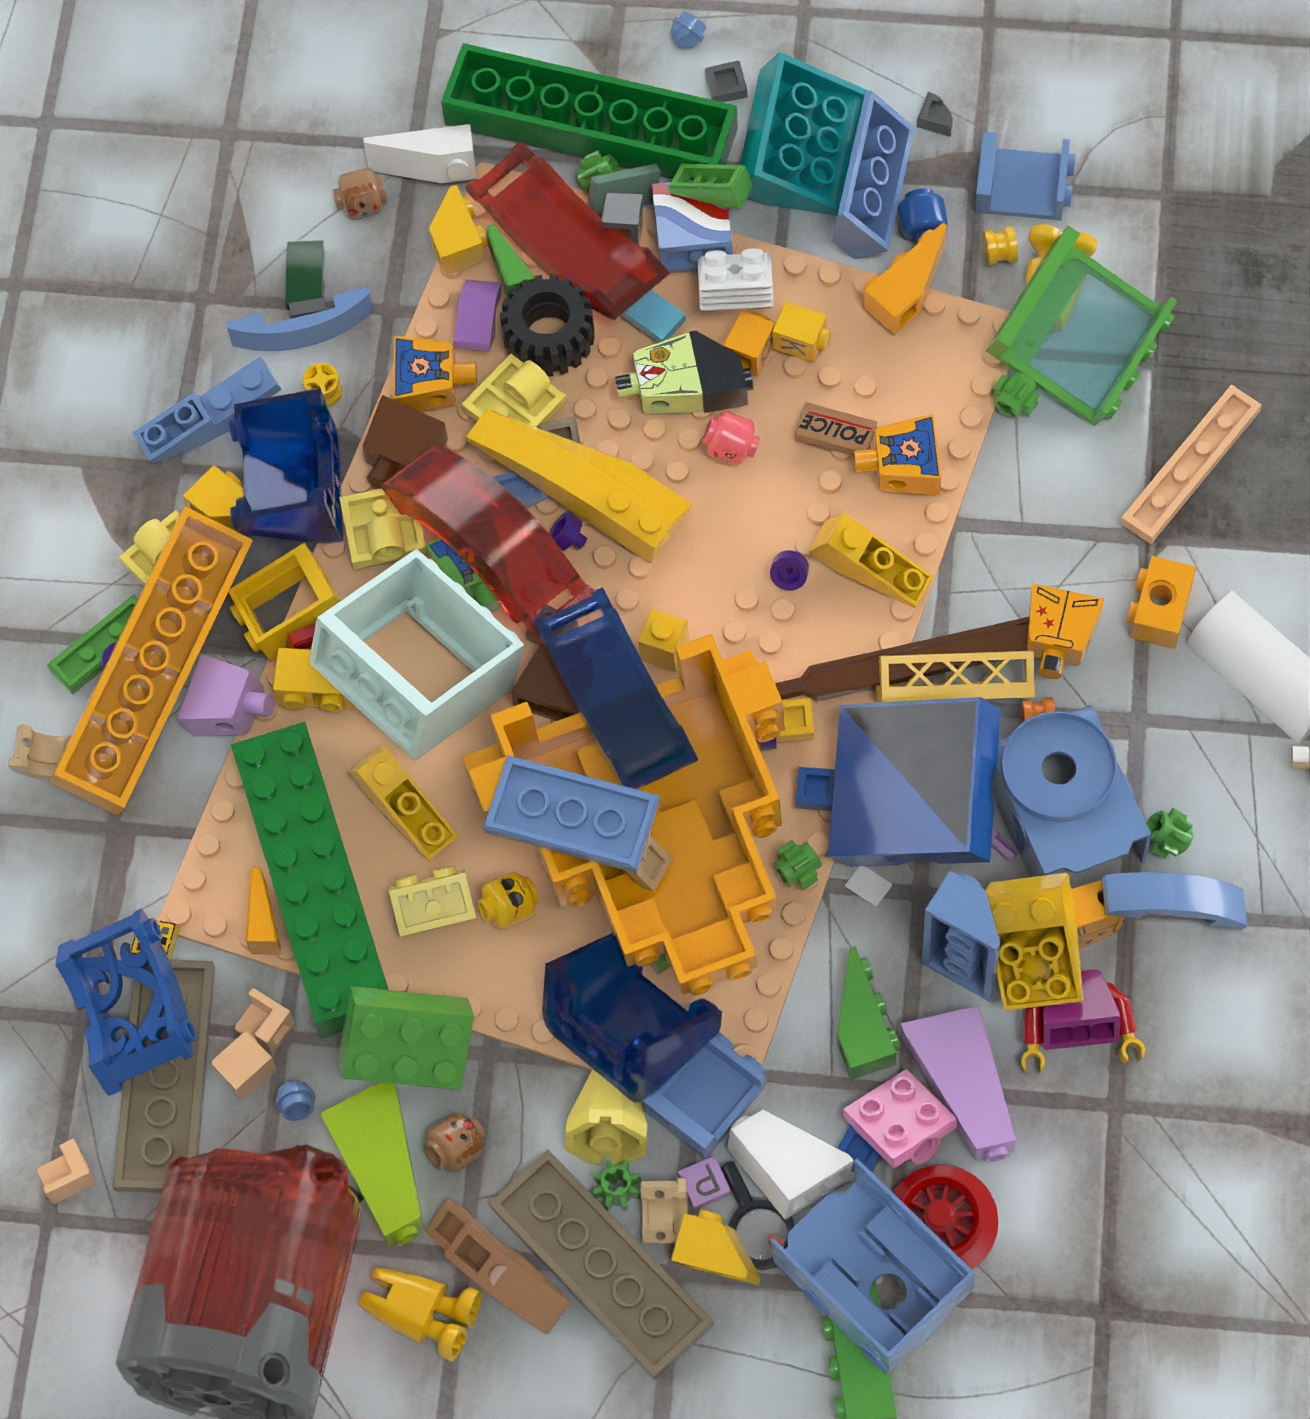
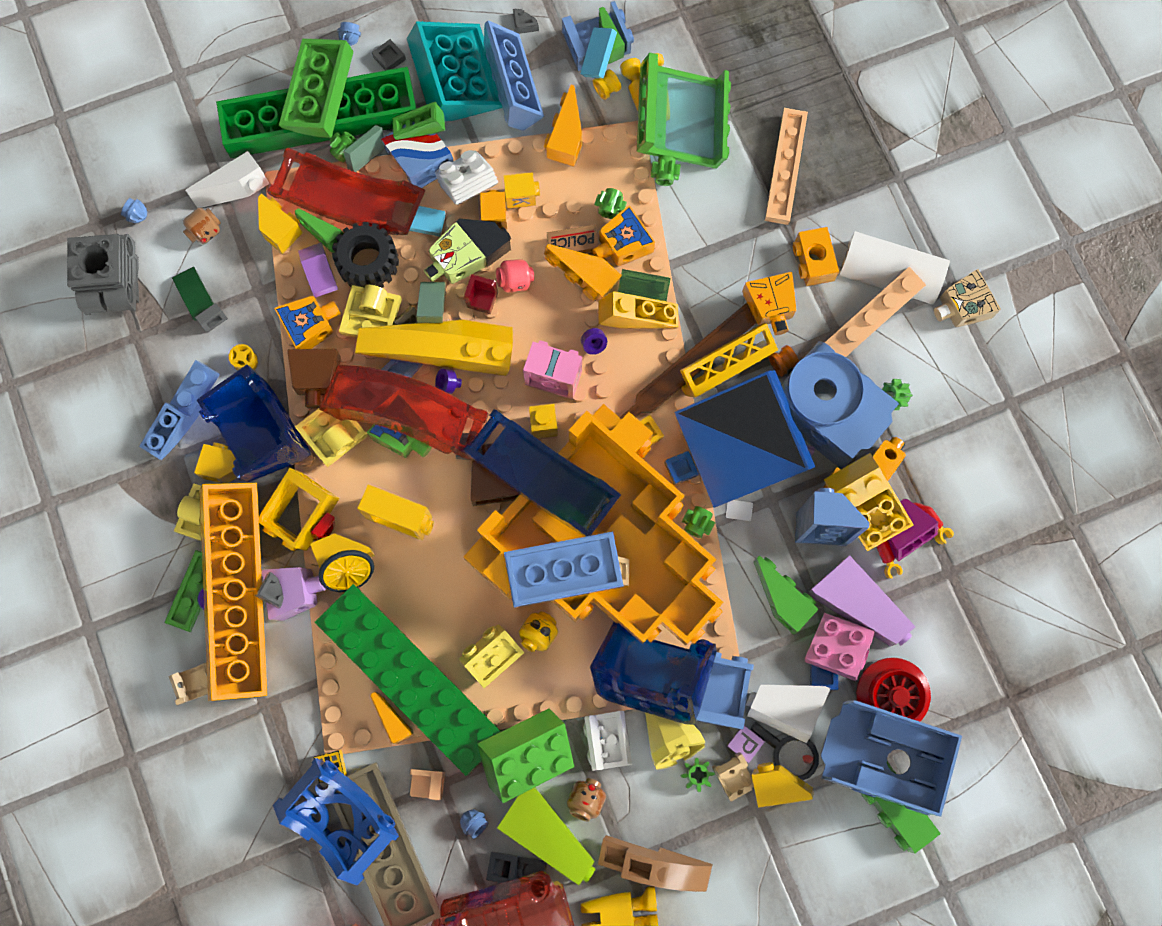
camera: 35 degrees left, 10 degrees up
light nougat panel [212,1031,277,1101] -> none
medium blue slope [226,287,373,351] -> none
light aqua window [309,549,524,761] -> none
yellow slope [348,746,458,861] -> none
dark tan plate [489,1150,714,1380] -> none
panel [602,192,643,250] -> none
blue head [898,188,948,244] -> none
medium blue slope [1102,872,1247,929] -> none
none -> dark grey piece [67,234,139,315]
none -> medium blue plate [121,198,147,223]
none -> dark grey tile [255,572,284,609]
none -> bright green slope [279,38,354,138]
none -> yellow wheel [318,550,374,592]
none -> yellow window [357,484,434,541]
none -> sand green tile [416,282,446,323]
none -> dark red panel [464,274,498,314]
none -> bright pink container [523,340,582,399]
none -> light orange slope [544,244,622,302]
none -> medium azure tile [580,27,617,79]
none -> white bracket [583,711,632,771]
none -> bright green gear [594,188,627,219]
none -> bright green slope [598,7,625,64]
none -> clear green tile [618,269,671,301]
none -> light nougat plate [824,267,926,357]

